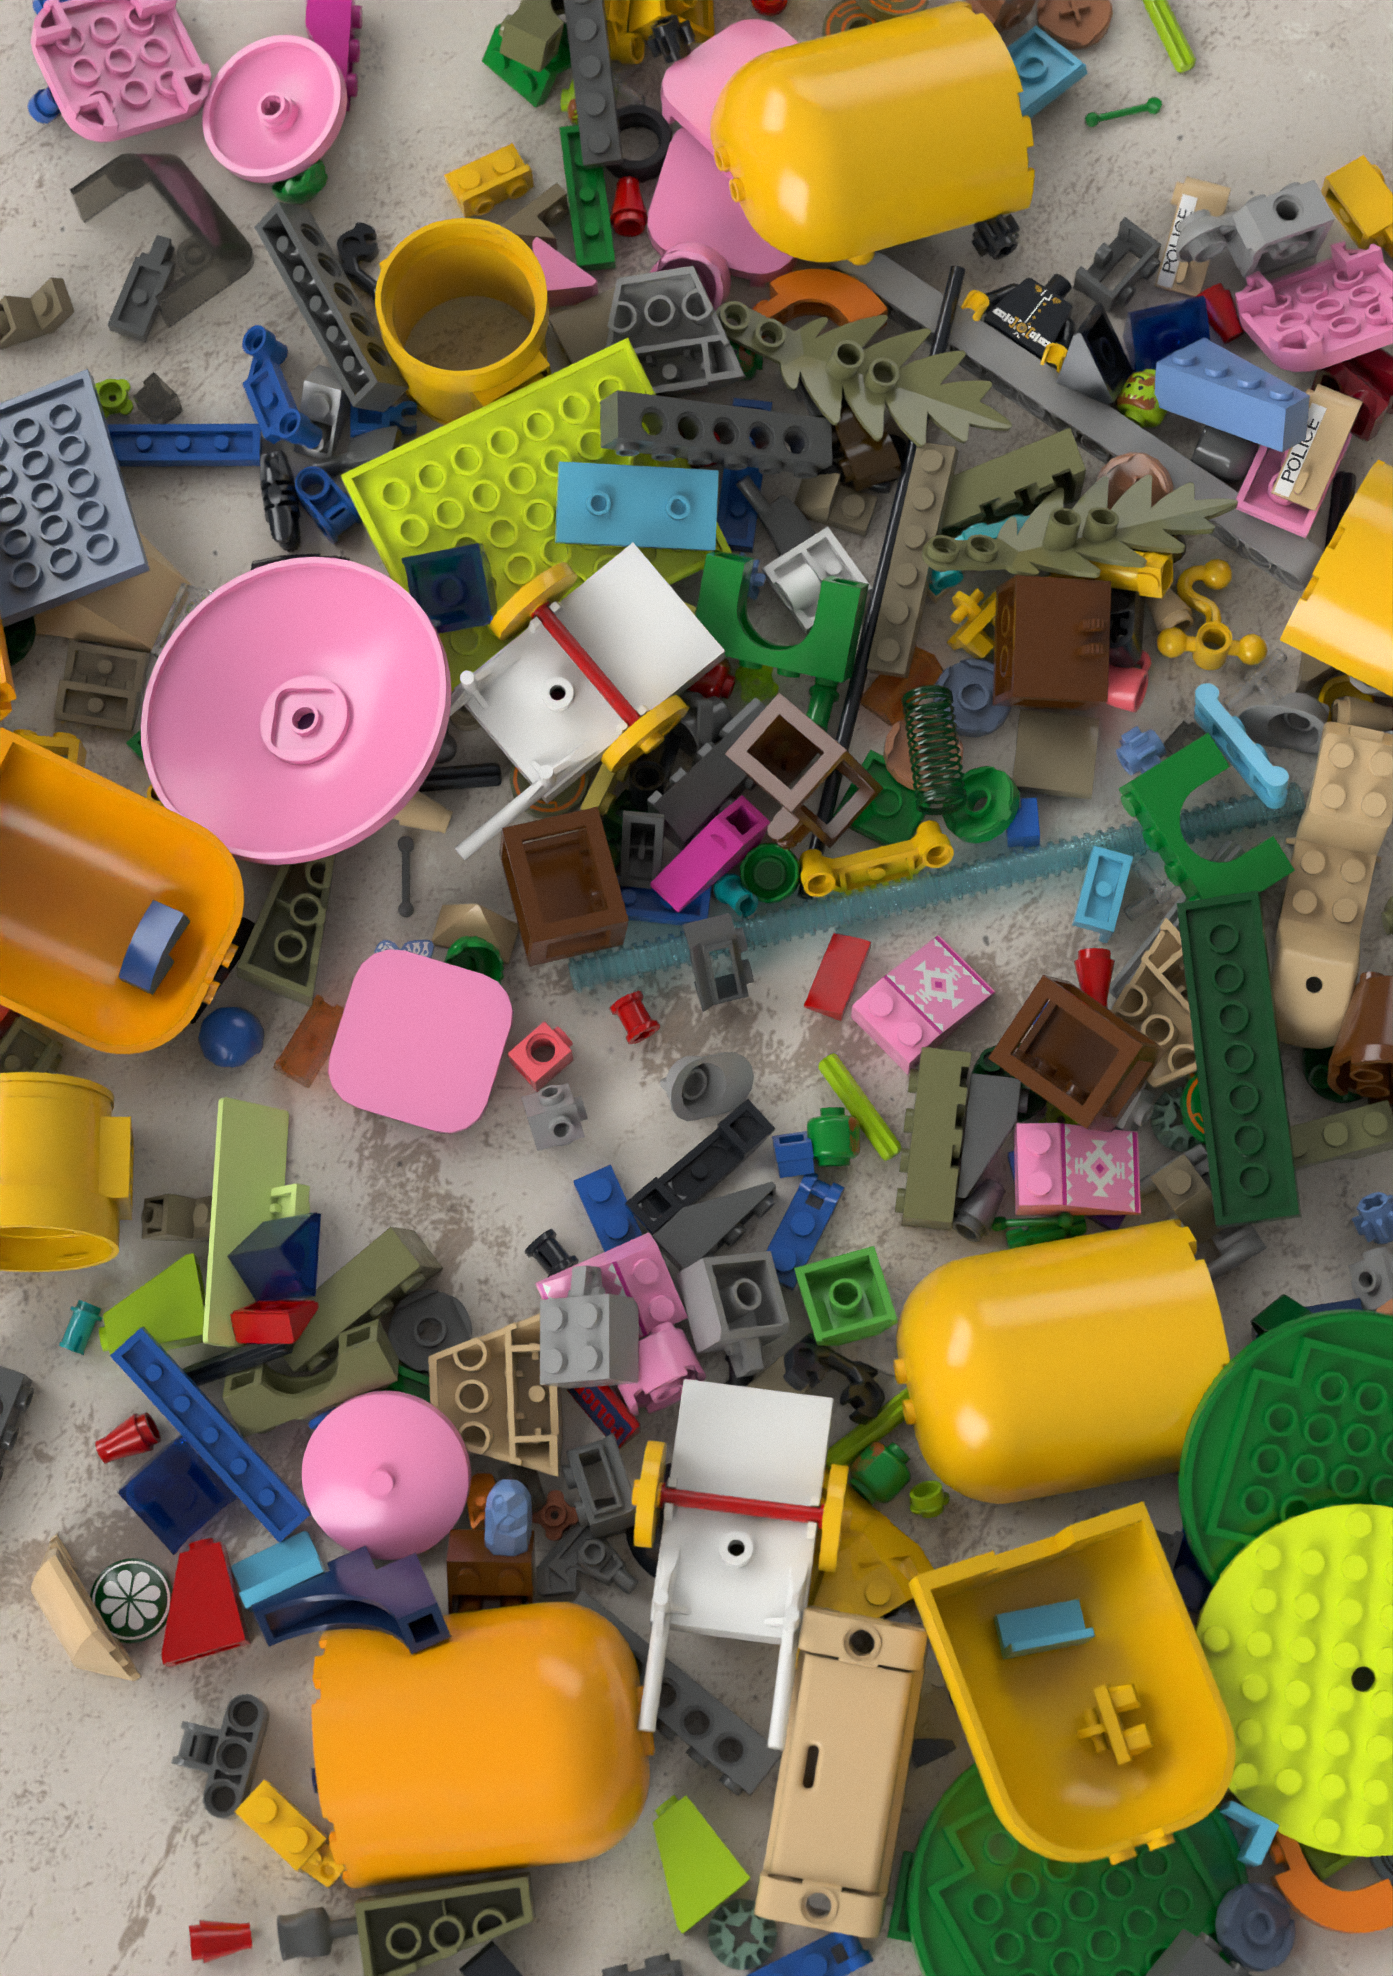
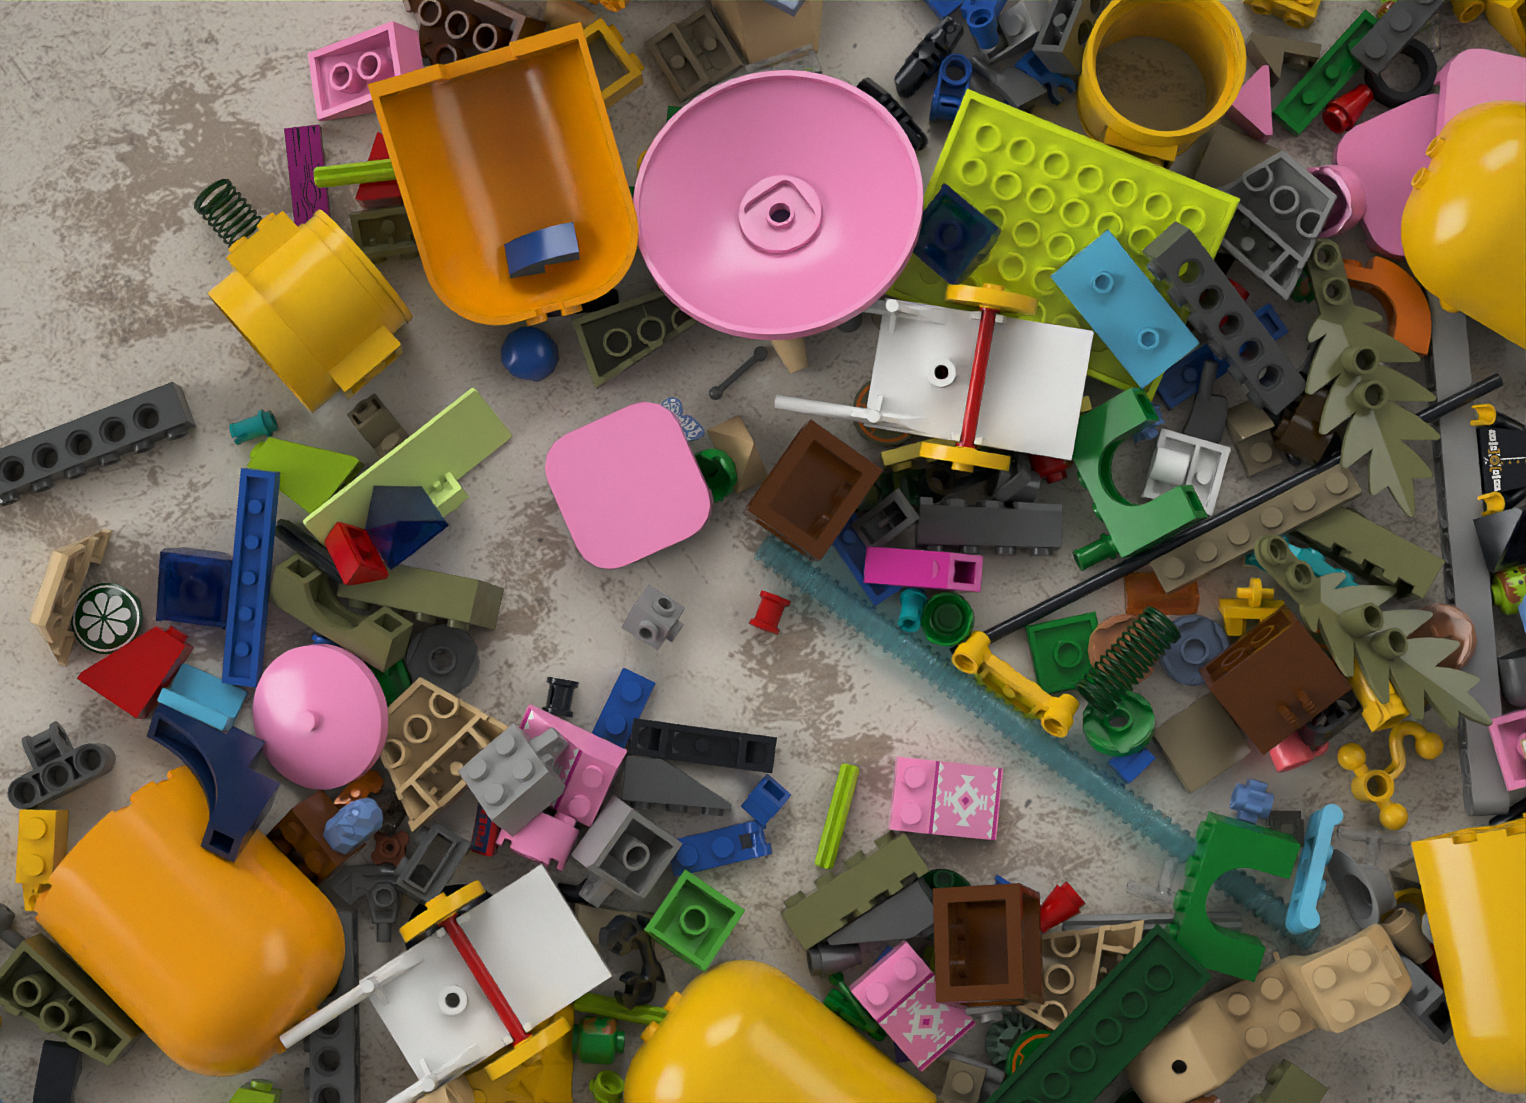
camera: 45 degrees right, 10 degrees up
red cone [95,1412,161,1464] -> none
clear orange hinge [273,995,344,1089] -> none
black axle [418,763,502,792] -> none
coral brick [508,1021,573,1092] -> none
black gear [647,14,696,63] -> none
light grey piece [660,1052,754,1121] -> none
dark grey window [682,913,754,1012] -> none
reddish brown piece [725,693,883,850] -> none
clear neon green plate [735,665,779,703] -> none
red slope [804,933,871,1021] -> none
green head [807,1107,860,1167] -> none
medium azure panel [1072,846,1133,943] -> none
tan cone [1145,587,1194,633] -> none

